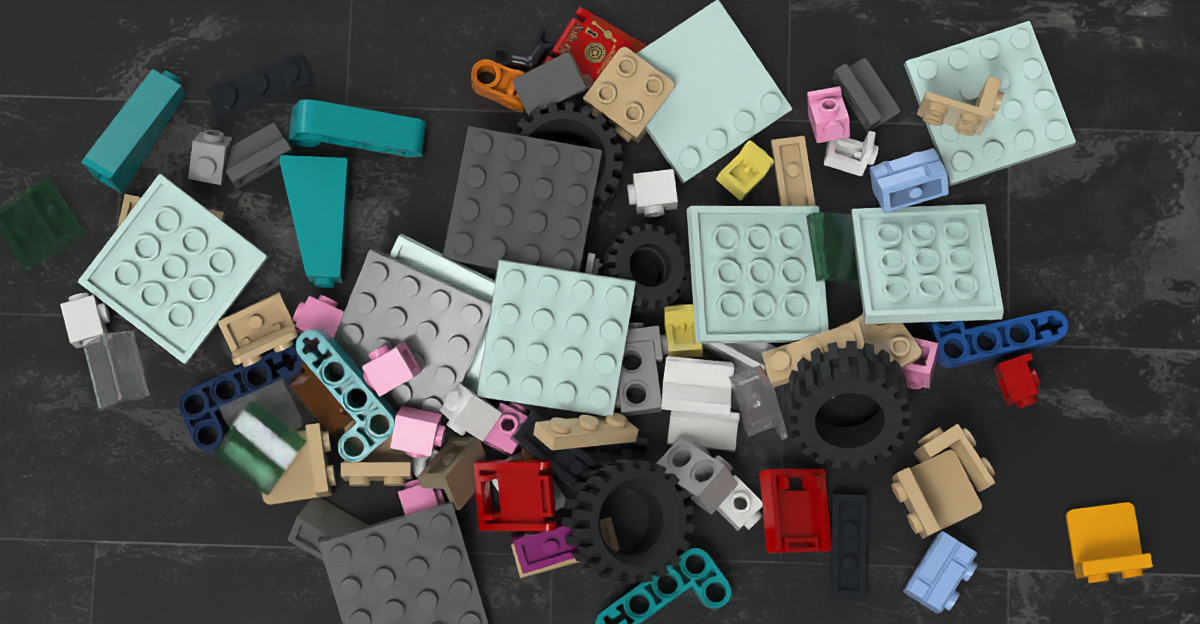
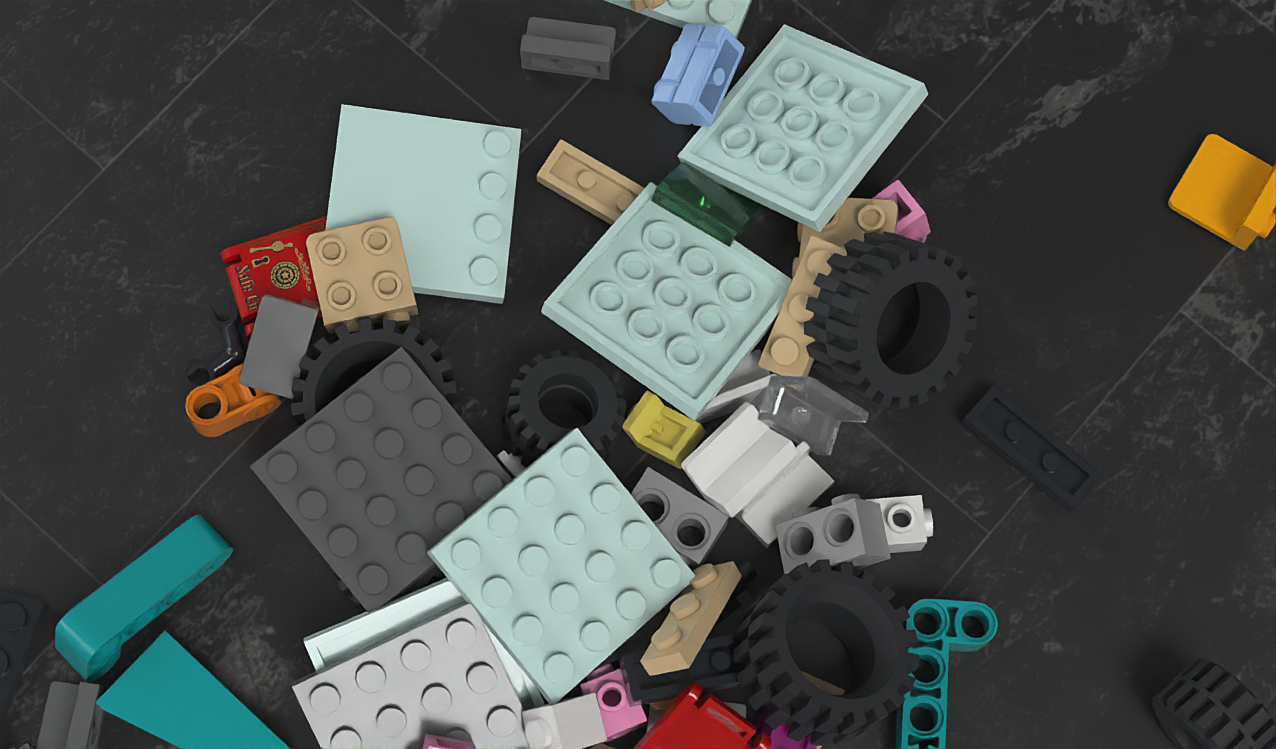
camera: 50 degrees left, 5 degrees down
light grey bracket [625,322,668,364] -> none
white brick [627,169,678,217] -> none
light yellow bracket [716,141,774,201] -> none
red container [759,469,832,553] -> none
bright pink brick [807,86,850,143] -> none
white bracket [824,131,878,176] -> none
tan bracket [891,450,982,539] -> none
light blue brick [903,531,978,613] -> none
tan bracket [913,424,995,492] -> none
blue beam [926,310,1068,368] -> none
red brick [993,353,1040,409] -> none

